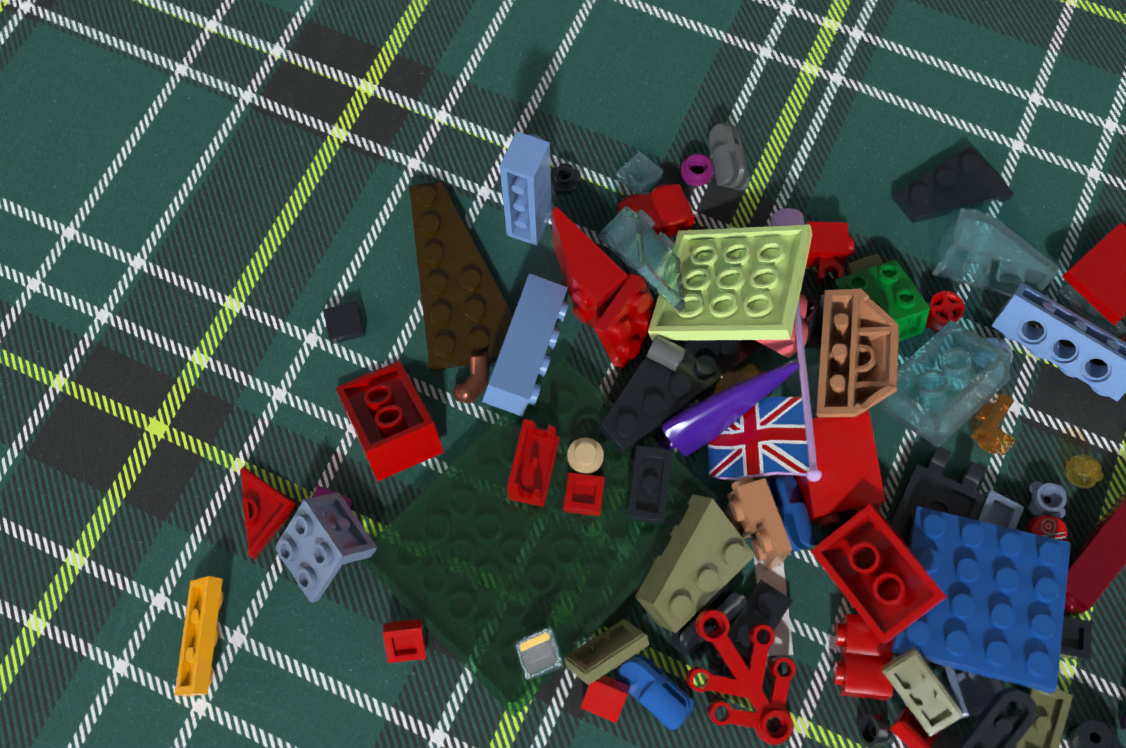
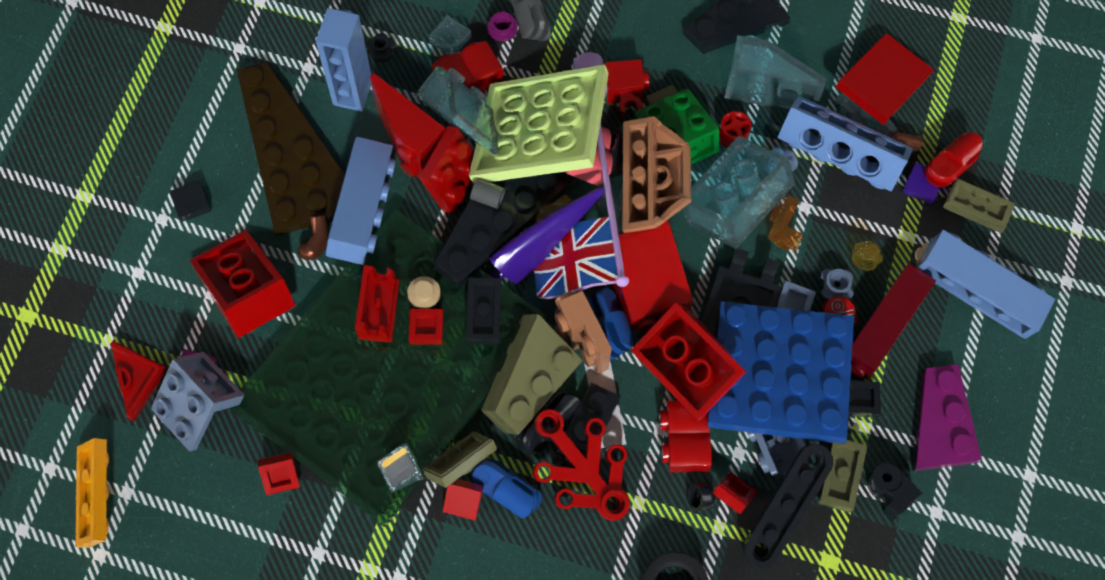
camera: 10 degrees left, 0 degrees up
plate [882,646,964,736] -> none

